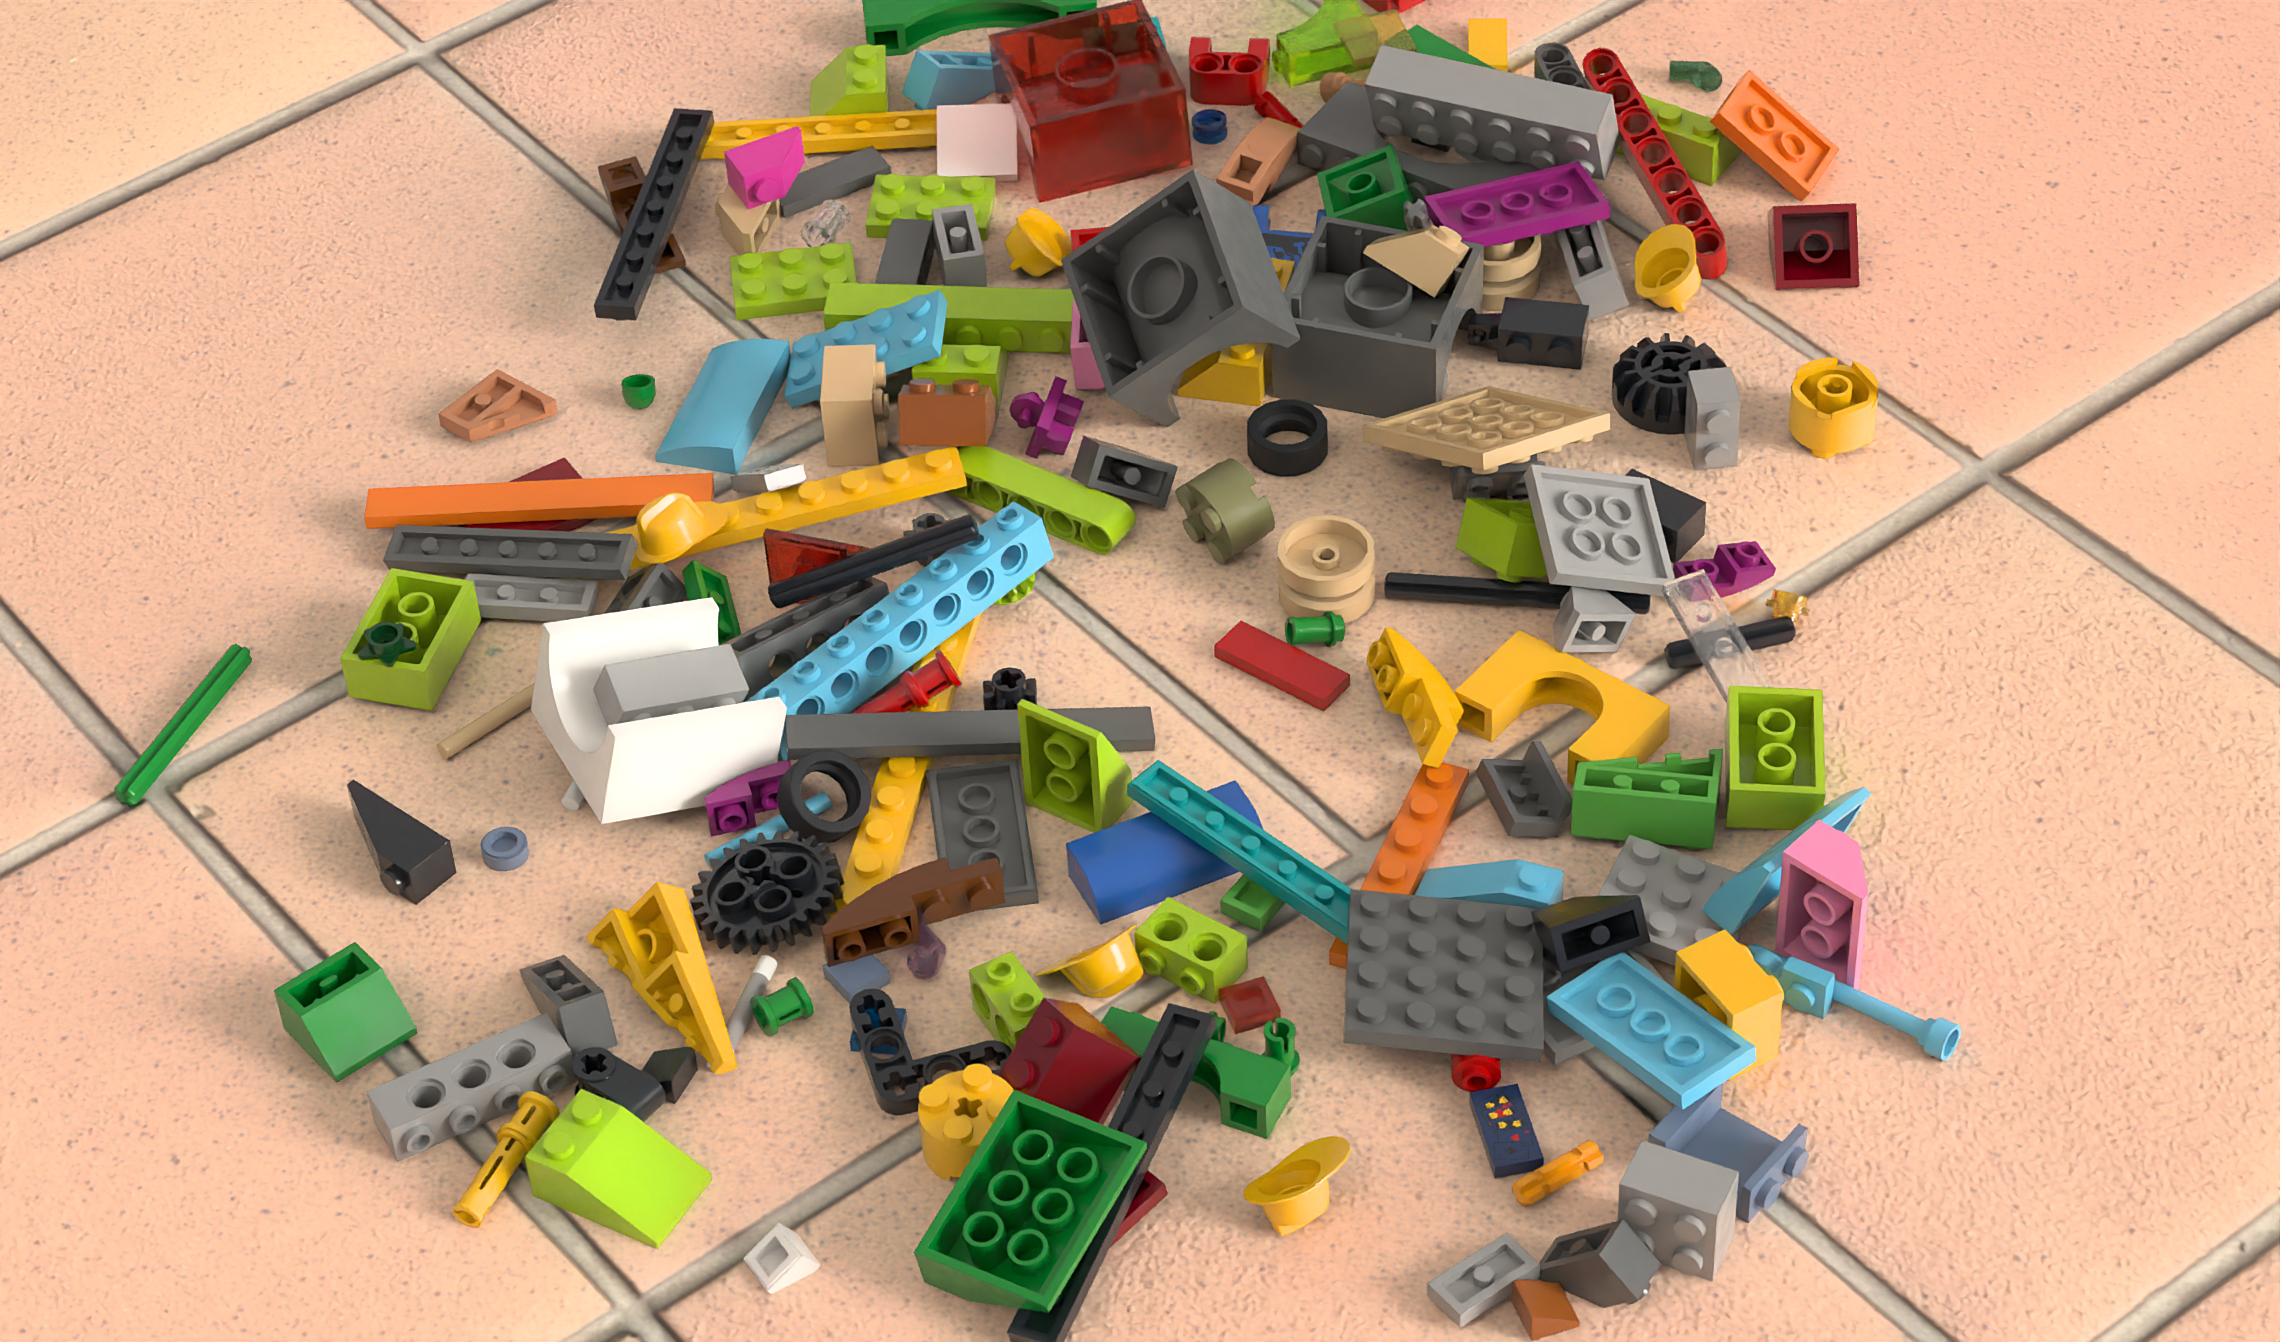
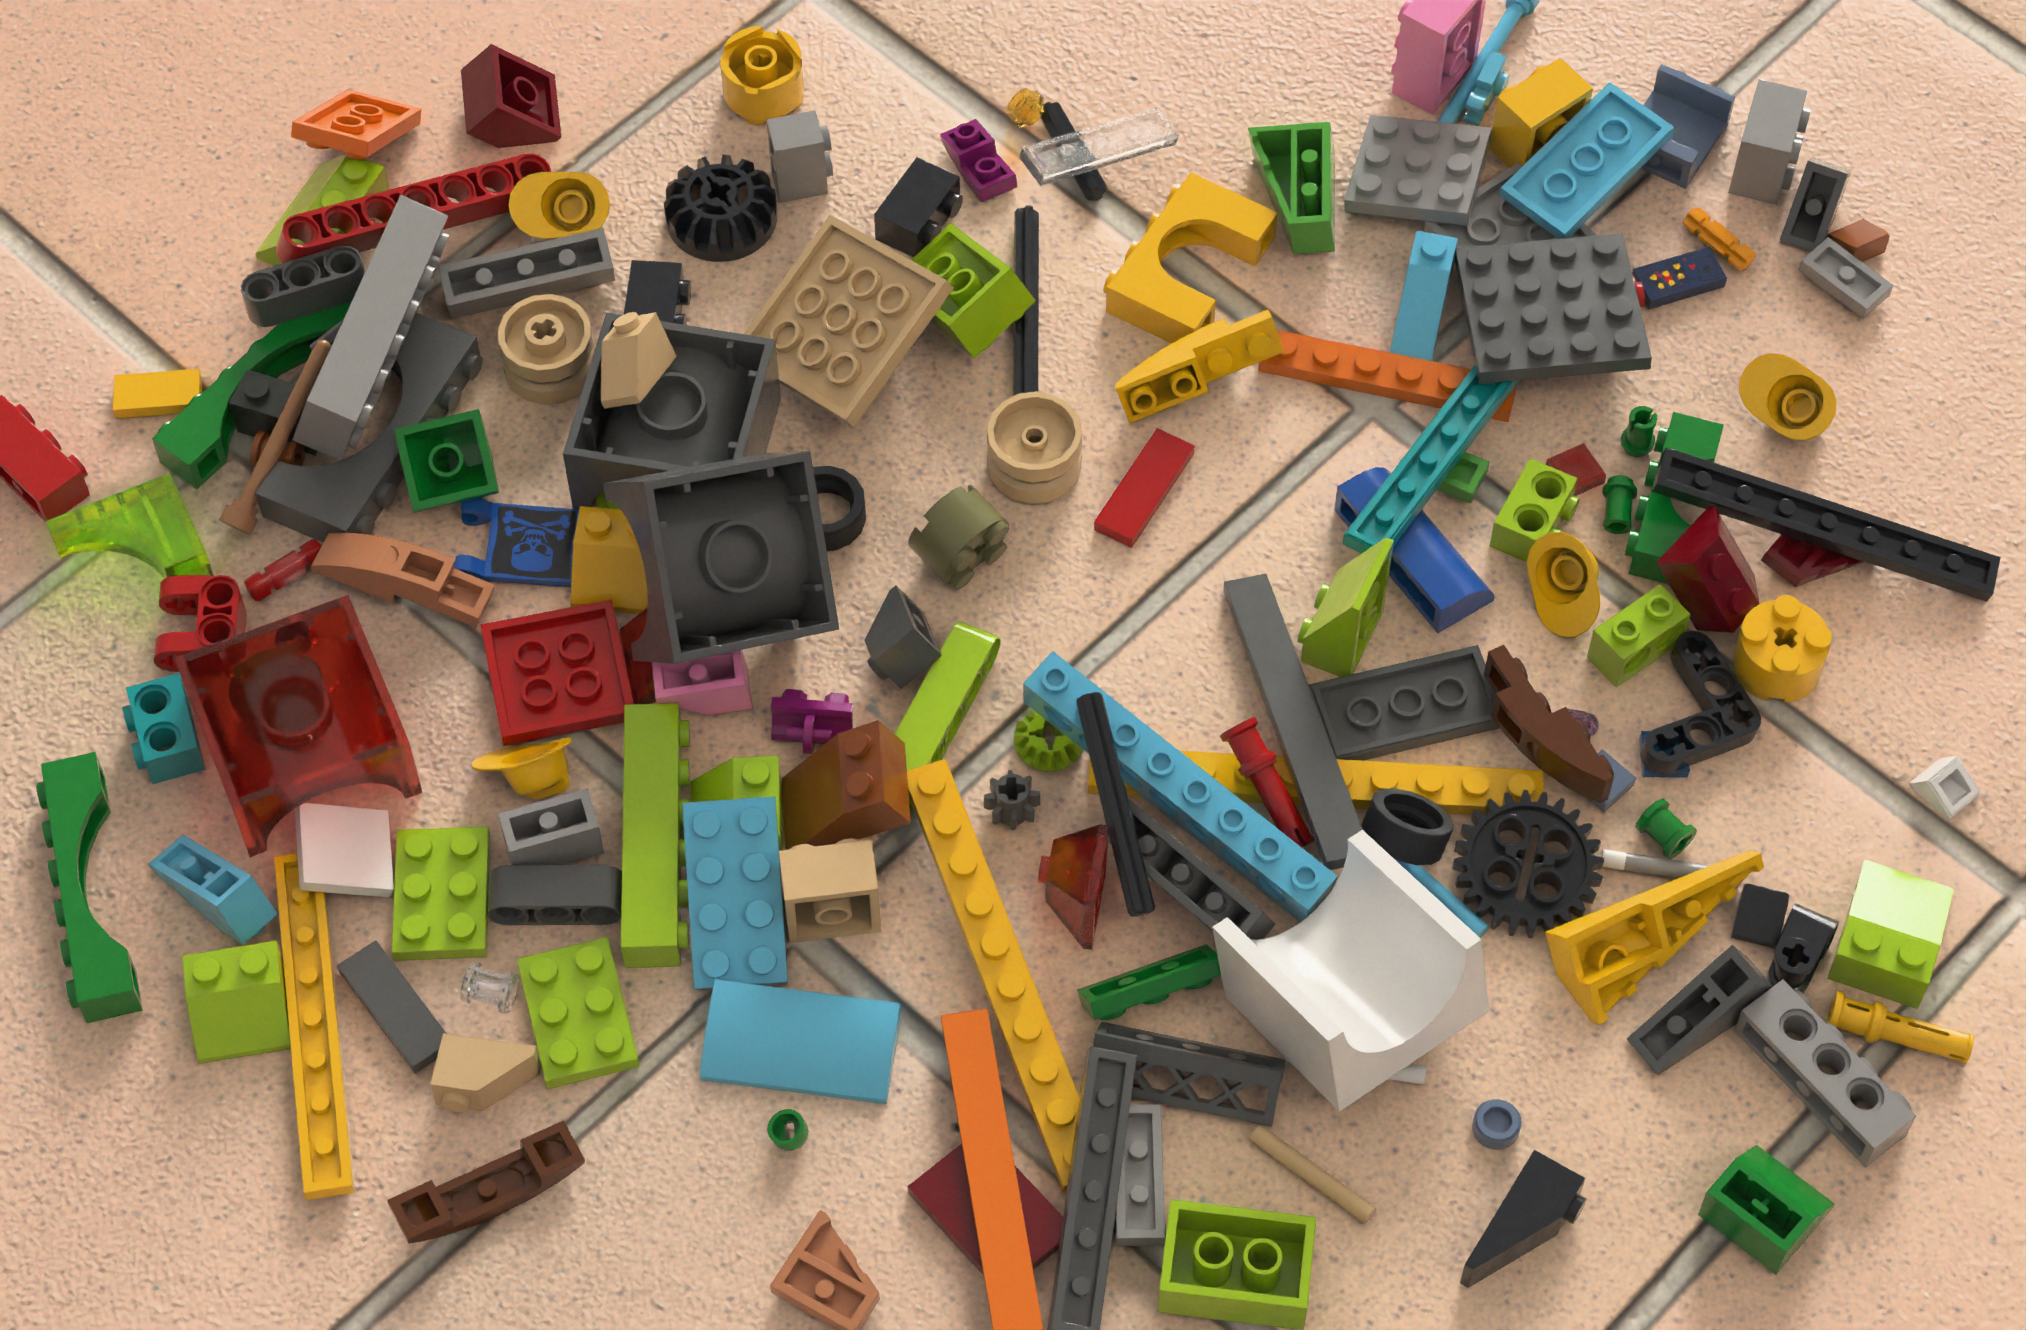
camera: 100 degrees left, 15 degrees up
dark green plate [358,622,417,667] -> none
brick [593,644,749,726] -> none
black plate [594,108,714,321] -> none
yellow piece [635,492,729,565] -> none
dark pink slope [724,126,805,209] -> none
tile [730,464,806,493] -> none
green slope [914,1090,1147,1313] -> none
black gear [983,667,1037,710] -> none
green pin [1285,611,1345,647] -> none
clear yellow piece [1334,9,1417,67] -> none
dark grey axle [1403,199,1431,231] -> none
magenta plate [1424,161,1610,247] -> none
dark grey bracket [1475,741,1572,837] -> none
light grey plate [1524,464,1677,597] -> none
black slope [1531,895,1651,973] -> none
light grey slope [1553,586,1636,653] -> none
clear green arm [1669,60,1722,92] -> none
medium azure slope [1701,787,1871,935] -> none
lime brick [1725,685,1826,830] -> none

